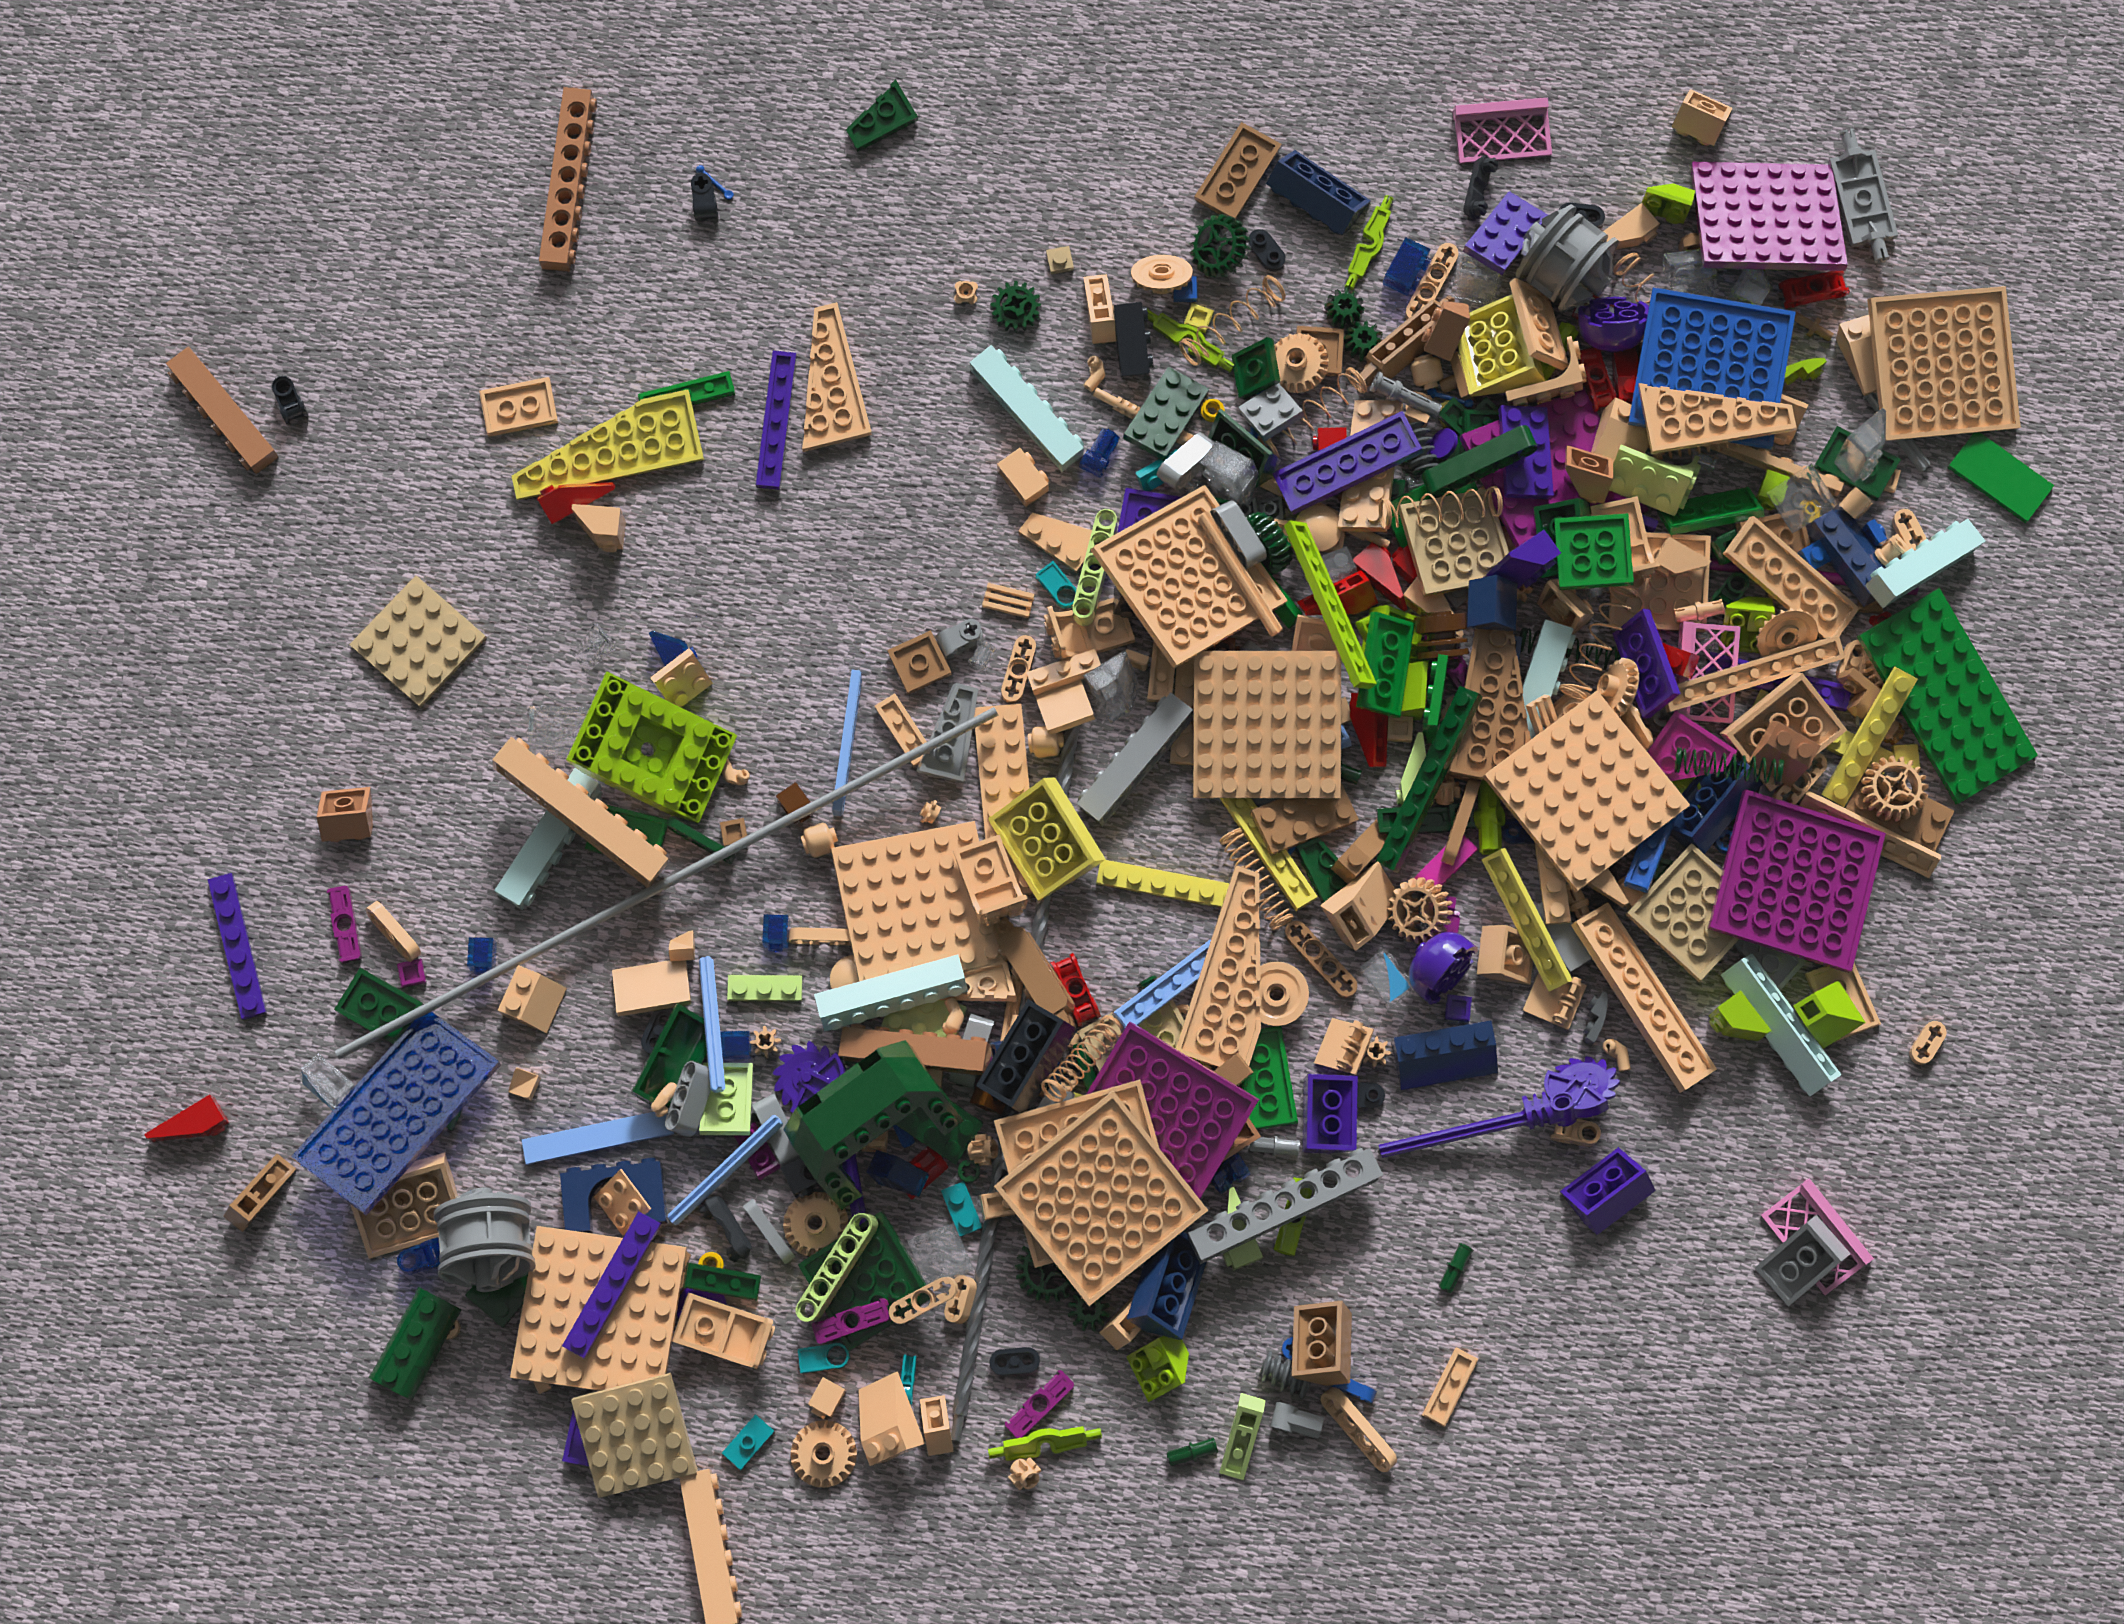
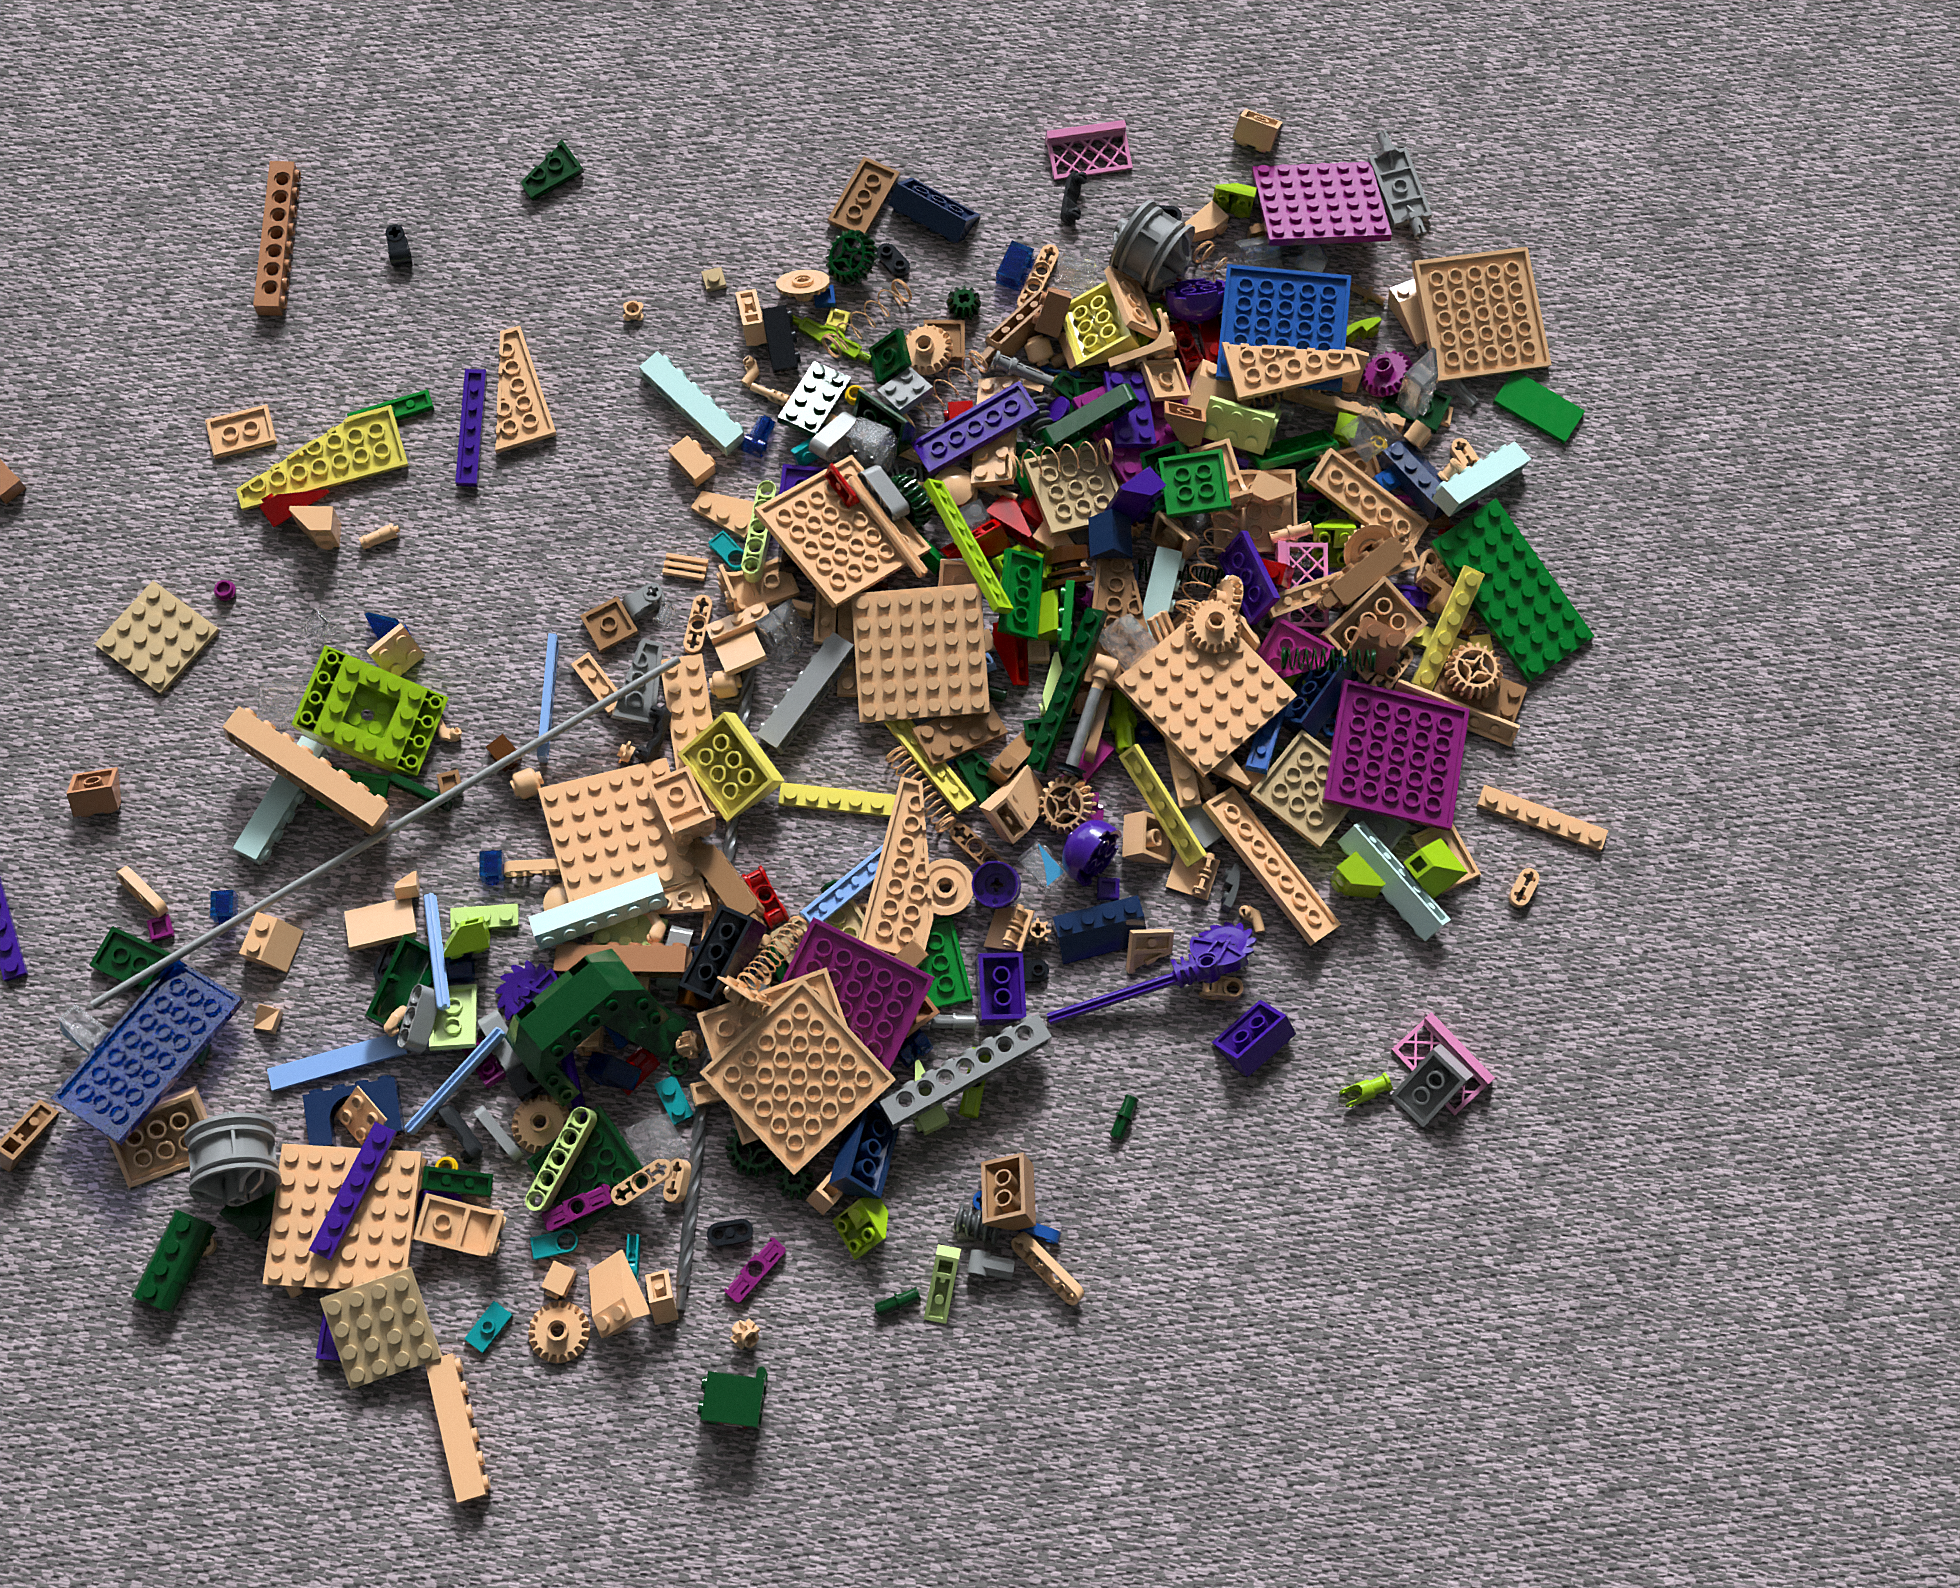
camera: 10 degrees left, 5 degrees down
black piece [272,376,309,425] -> none
magenta piece [327,885,362,964] -> none
clear blue piece [397,1237,440,1275] -> none
blue hinge [696,165,734,200] -> none
light nougat gear [750,1026,782,1058] -> none
lime piece [988,1426,1102,1461] -> none
dark green gear [990,281,1041,333] -> none
dark green gear [1343,320,1383,362] -> none
lime piece [1344,195,1394,291] -> none
light nougat tile [1421,1347,1478,1427] -> none
plate [1462,191,1548,276] -> none
red piece [1778,271,1850,308] -> none
blue plate [1862,519,1887,548] -> none
none -> magenta plate [214,580,236,601]
none -> light nougat piece [359,523,400,550]
none -> lime slope [443,916,491,959]
none -> black piece [634,705,672,763]
none -> dark green container [697,1366,768,1431]
none -> light nougat hinge [717,976,771,1017]
none -> red slope [824,463,860,508]
none -> dark purple wheel [971,861,1022,909]
none -> piece [1054,654,1118,779]
none -> clear slope [1098,613,1159,671]
none -> light nougat wing [1126,929,1174,974]
none -> light nougat plate [1139,358,1191,402]
none -> light nougat gear [1185,599,1242,653]
none -> medium nougat hinge [1315,533,1410,611]
none -> lime piece [1339,1072,1393,1108]
none -> magenta gear [1361,350,1414,397]
none -> light nougat plate [1477,785,1608,852]

